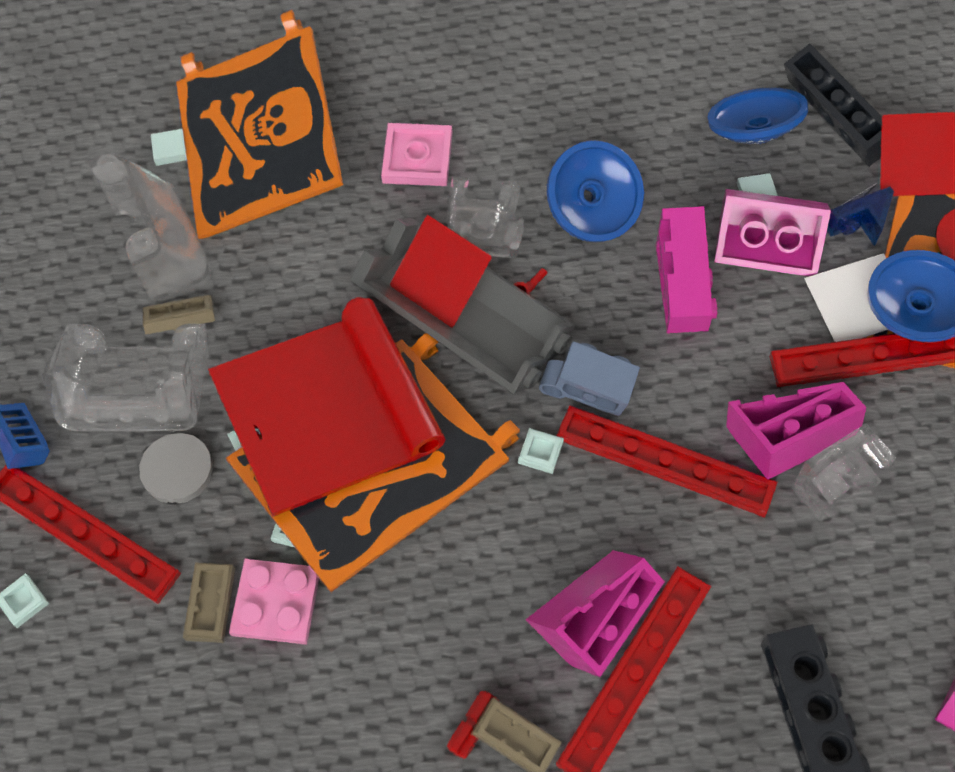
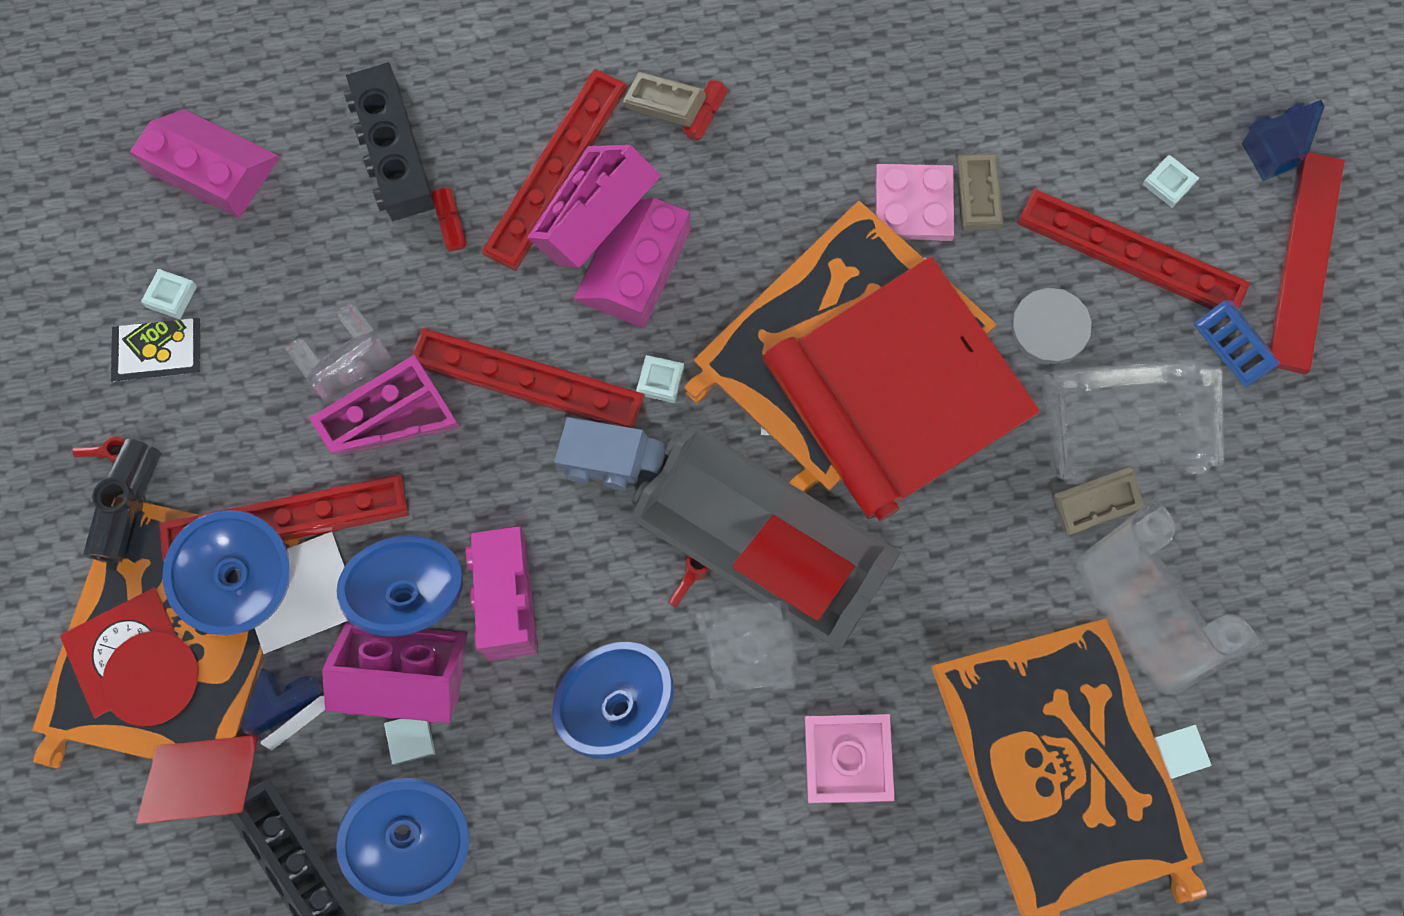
camera: 175 degrees right, 10 degrees up
none -> blue dish [336,536,463,636]
none -> red piece [432,187,467,252]
none -> dark pink slope [573,198,691,328]

